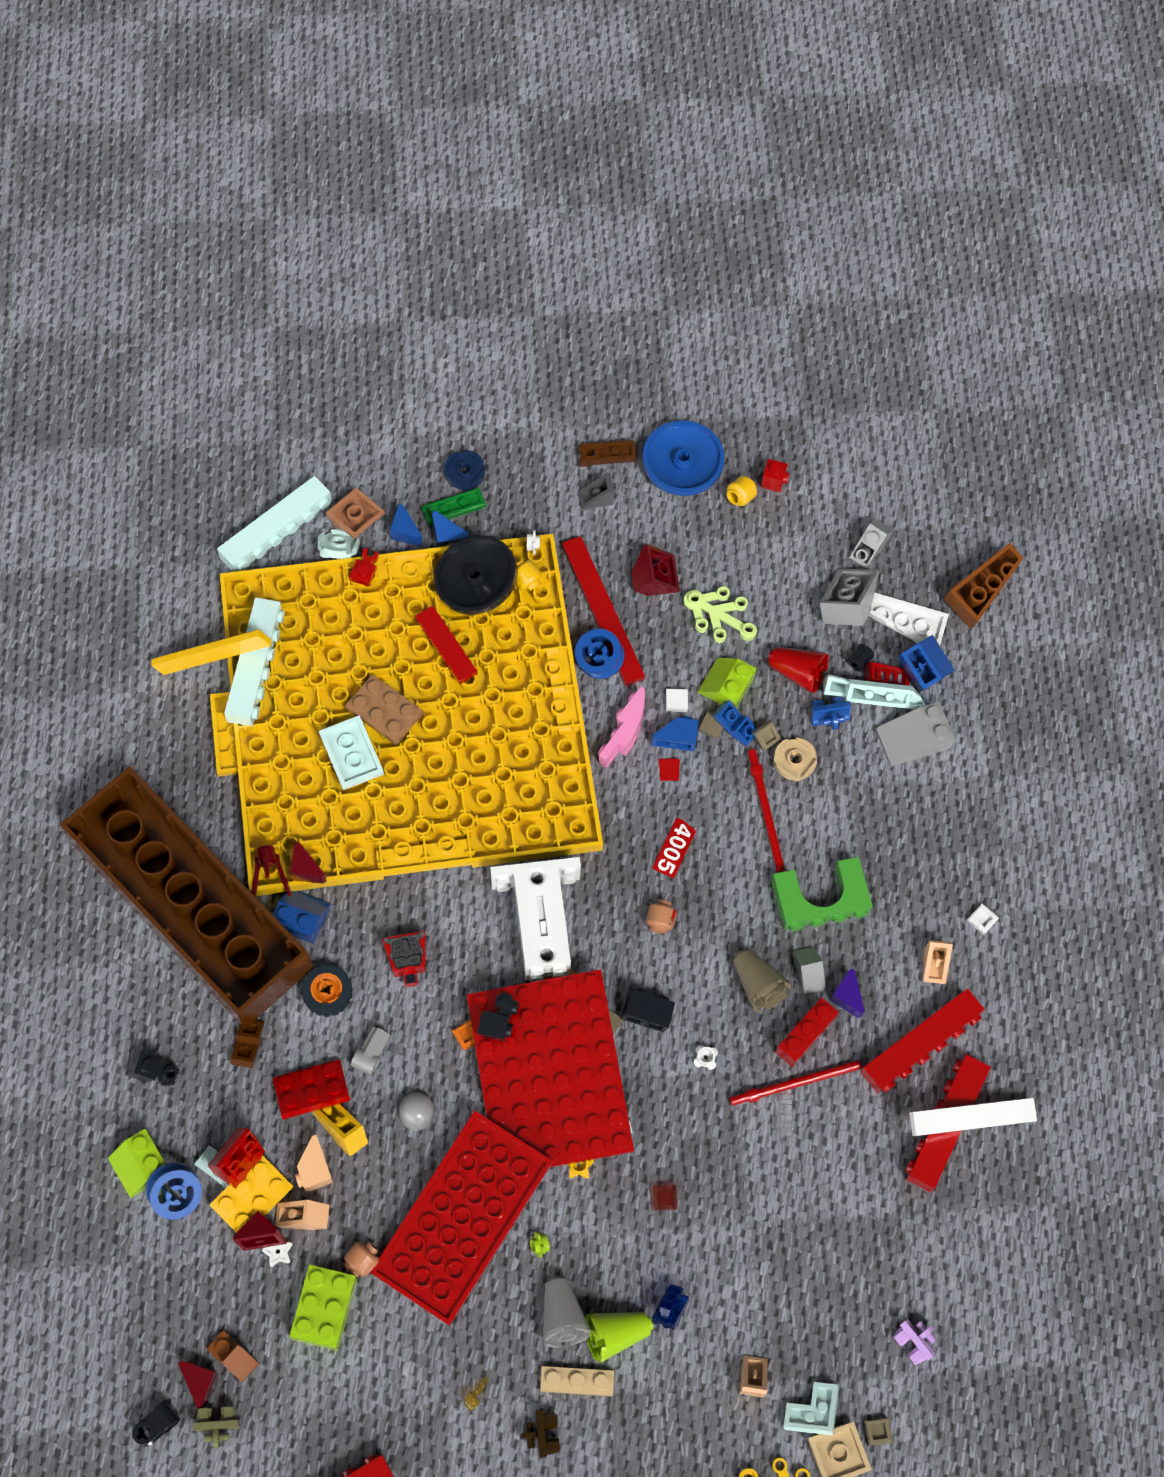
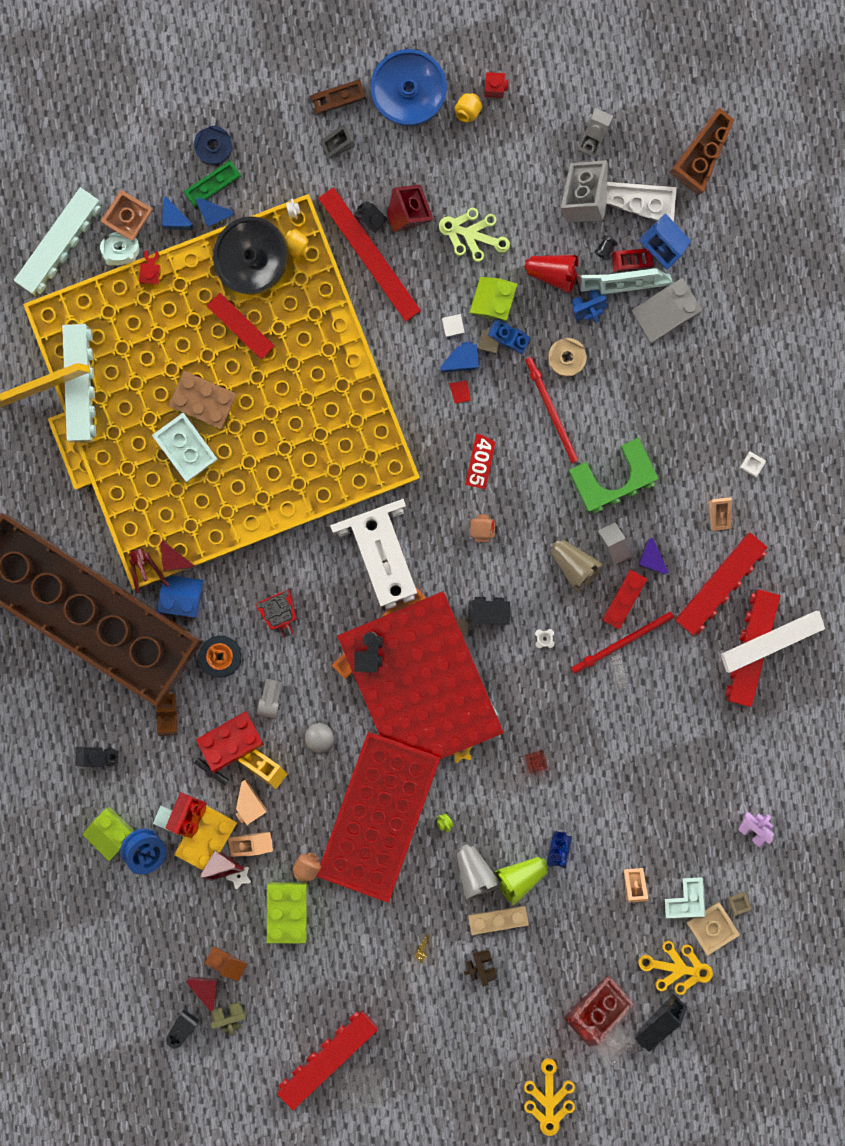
camera: 10 degrees left, 20 degrees up
blue wheel [575,629,625,679] -> none
bright pink slope [598,686,645,768] -> none
dark tan tile [752,720,781,751] -> none
none -> black bar [194,757,229,786]
none -> black bracket [354,201,388,233]

